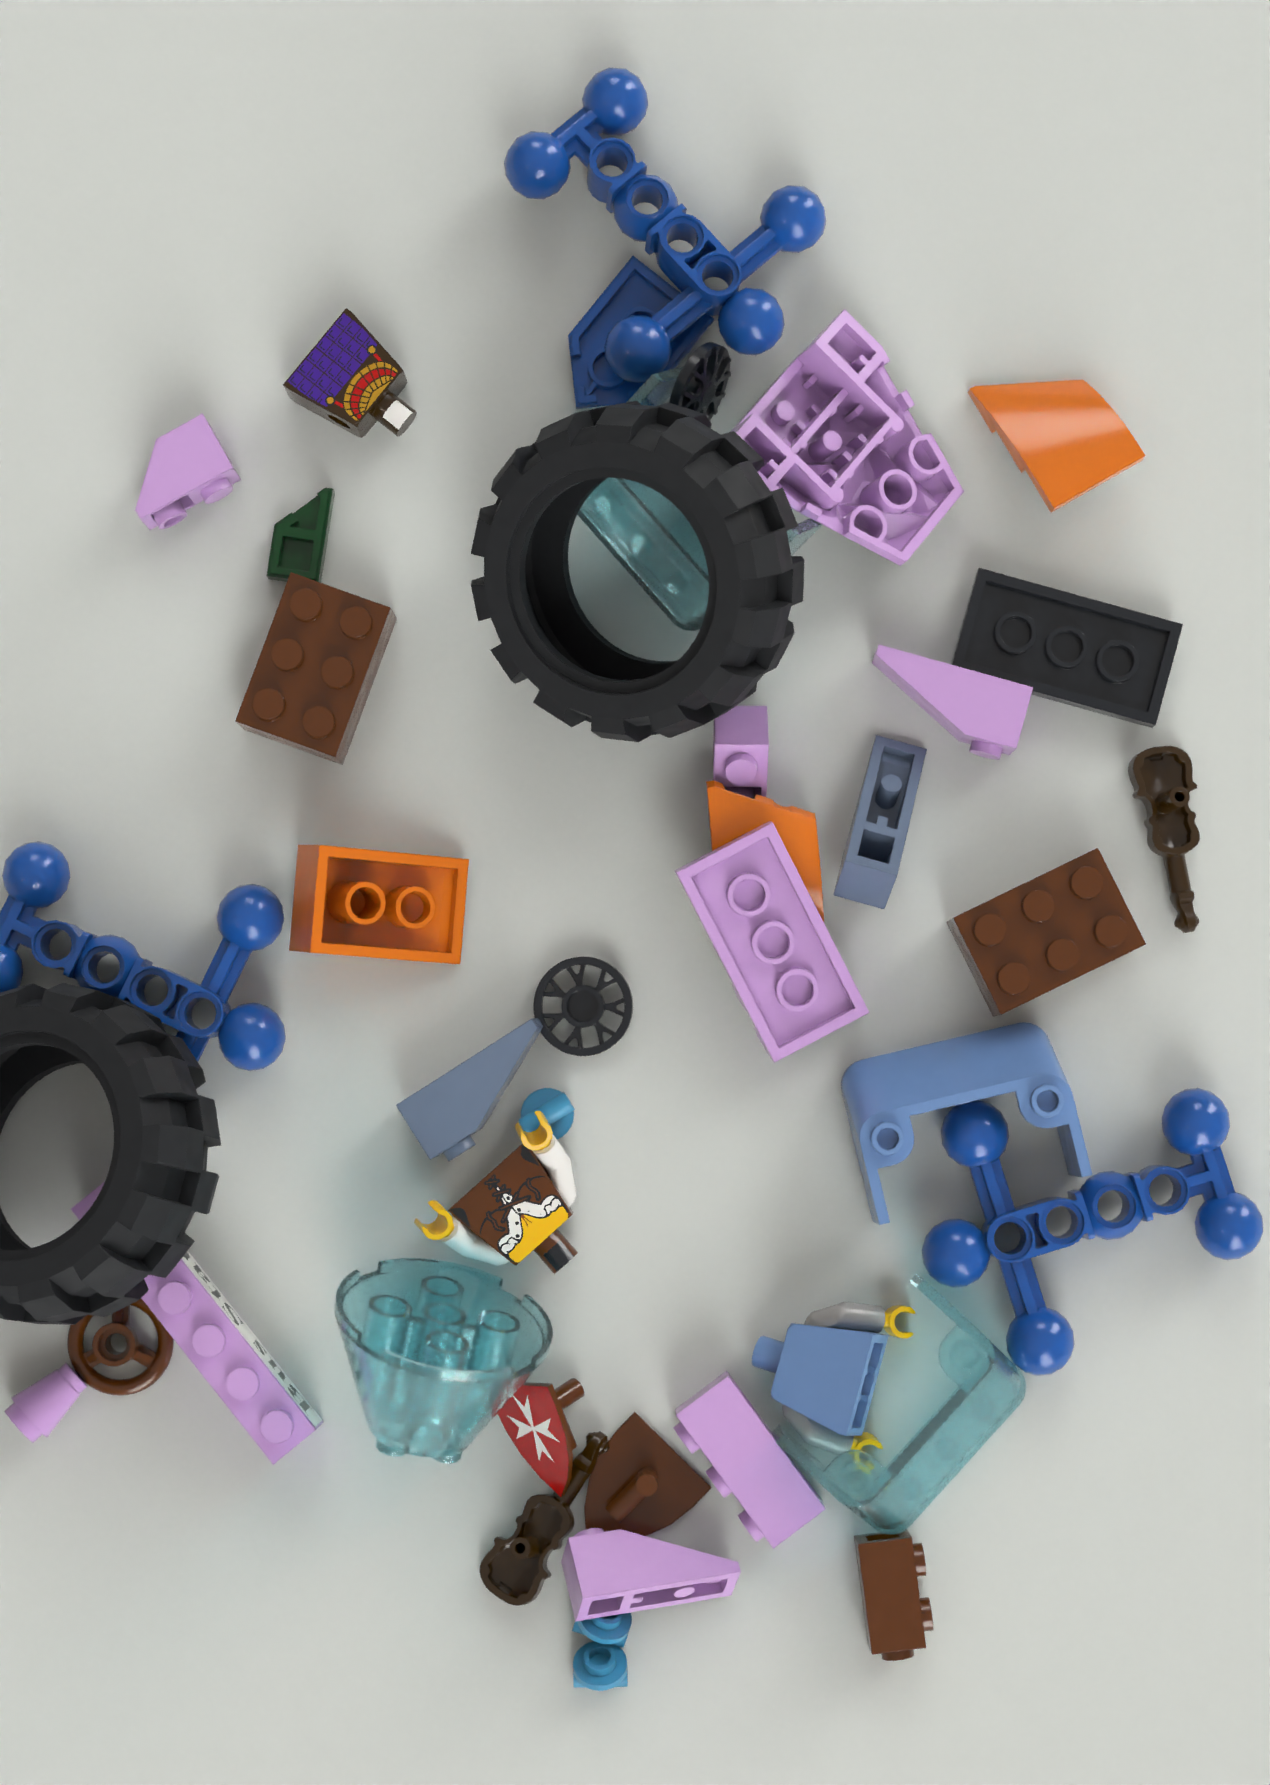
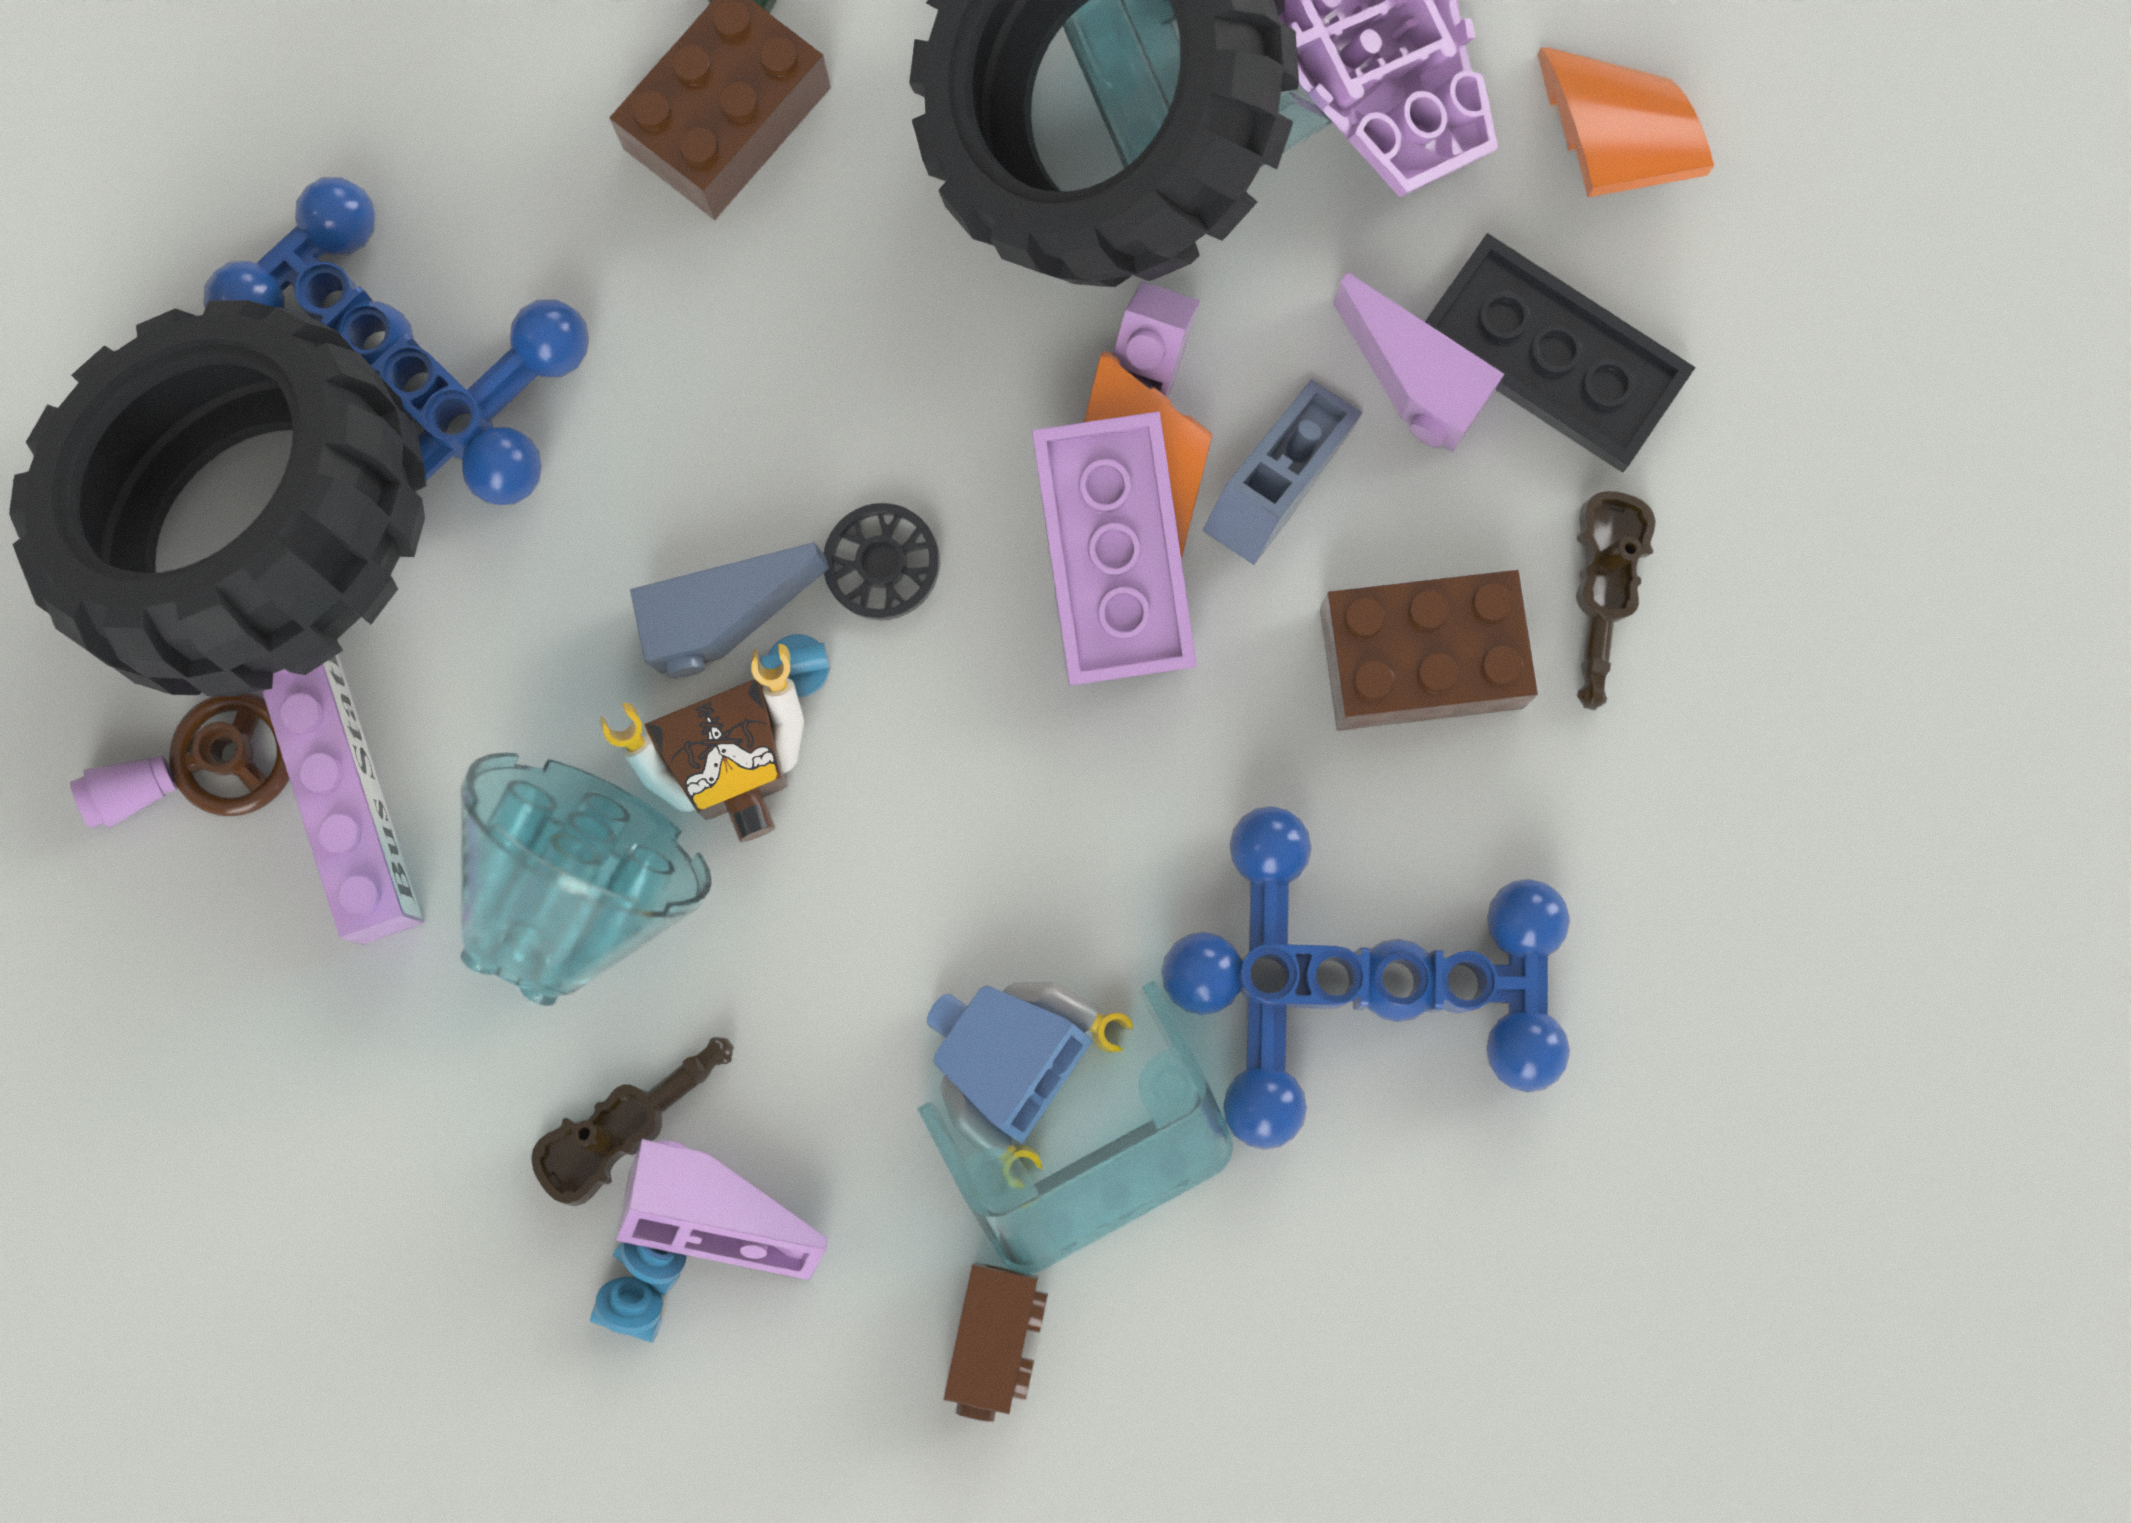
camera: 15 degrees right, 5 degrees down
orange slope [289,845,469,964] -> none
red shield [485,1378,584,1497] -> none
reddish brown shield [584,1412,711,1536] -> none
lavender brick [673,1371,826,1549] -> none
medium blue windscreen [841,1022,1092,1225] -> none

